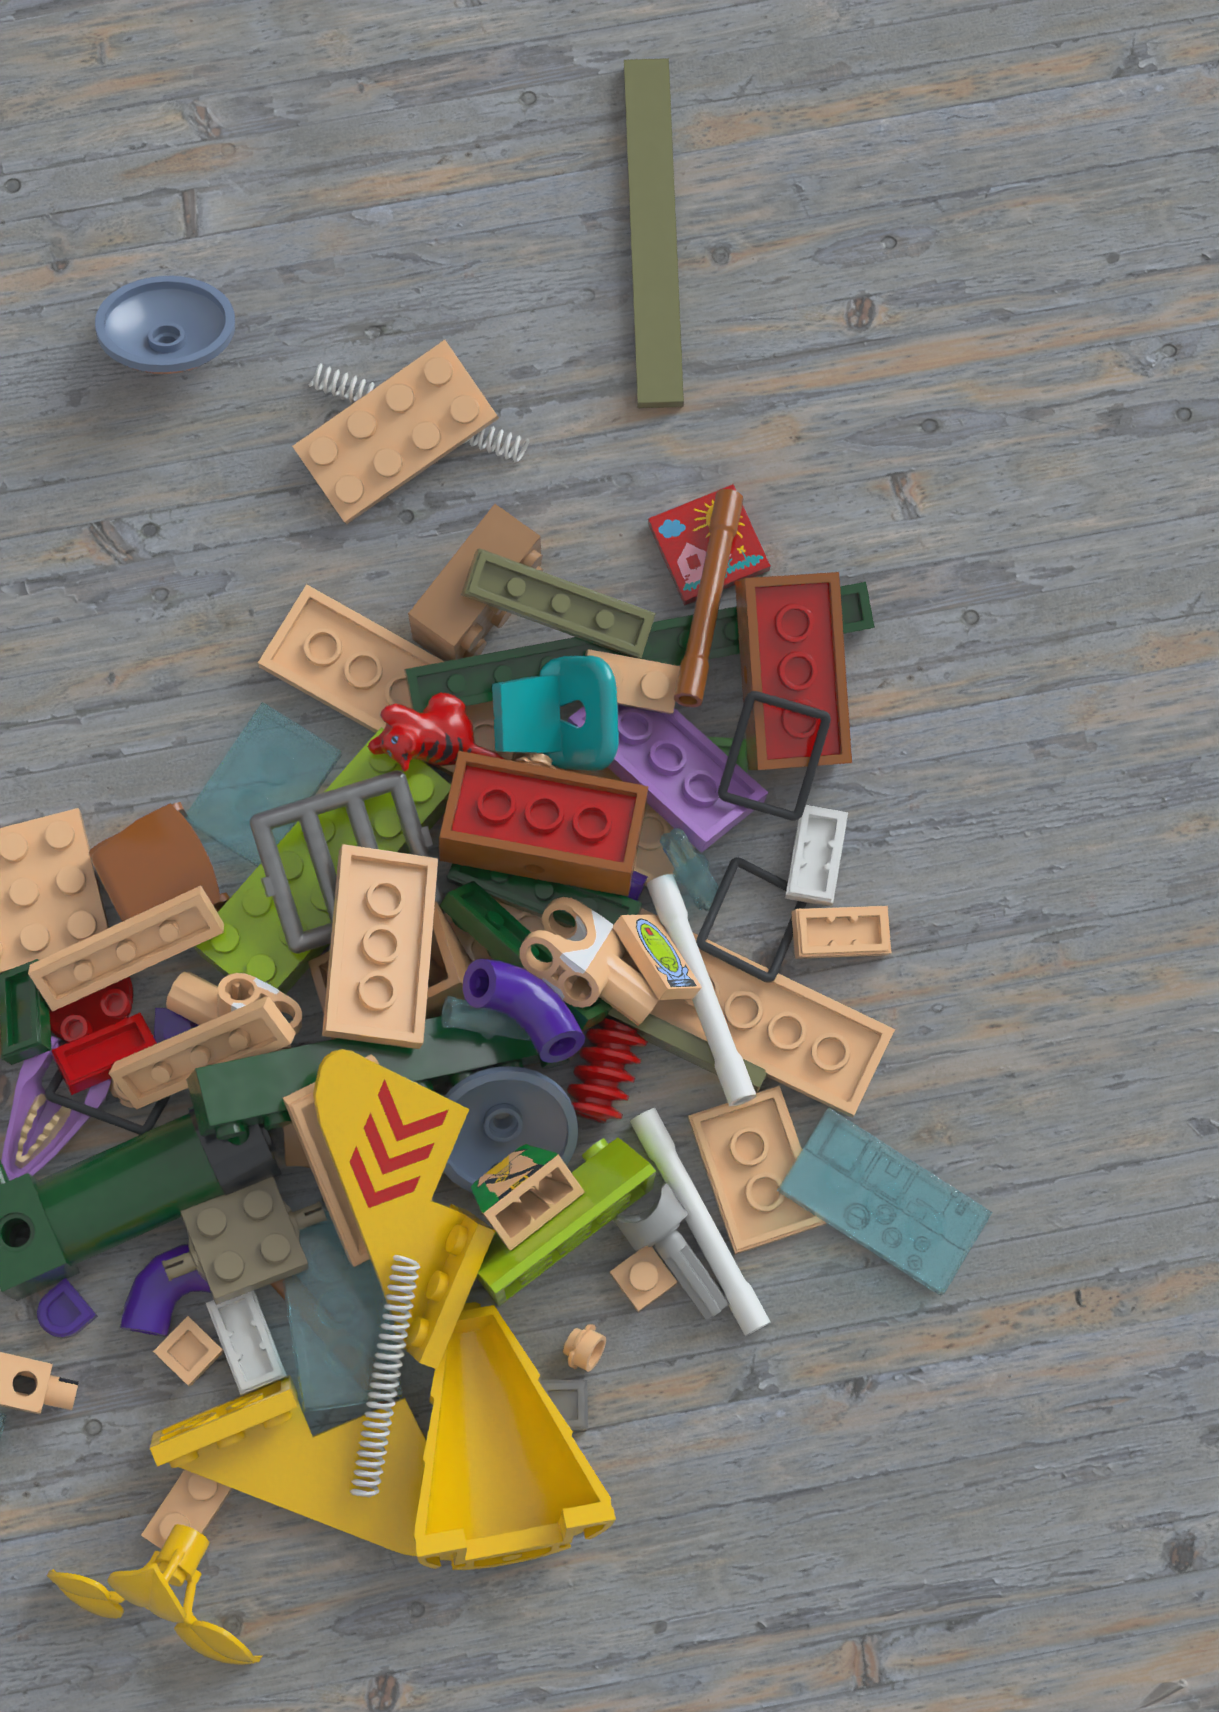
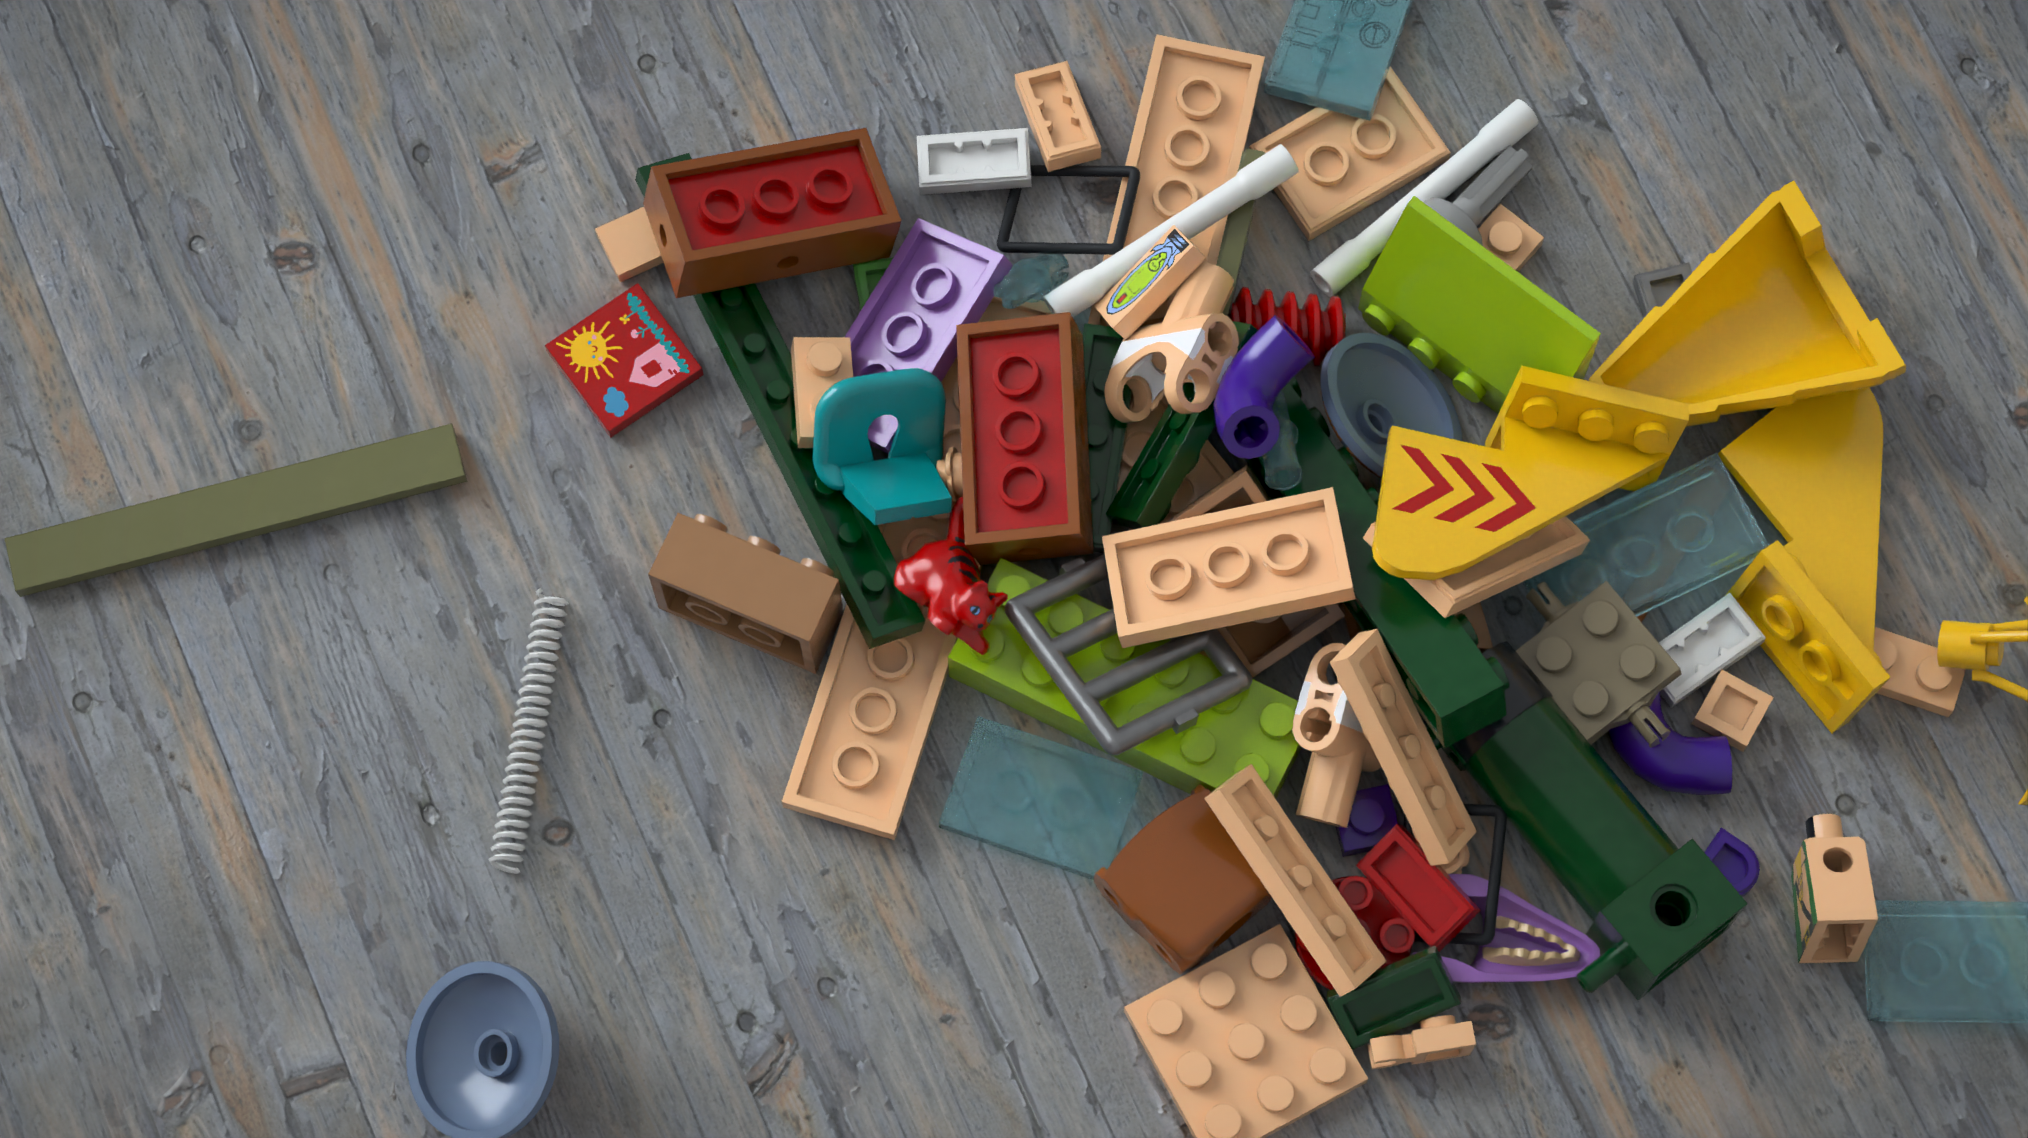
camera: 100 degrees left, 5 degrees down
light nougat plate [292,340,499,524] -> none
white piece [350,1255,420,1498] -> none
olive tile [461,548,656,659] -> none
light nougat torso [470,1144,585,1251] -> none
light nougat plate [563,1324,606,1372] -> none
dark orange piece [674,489,744,707] -> none
black piece [718,691,831,821] -> none
none -> light nougat tile [595,207,664,283]

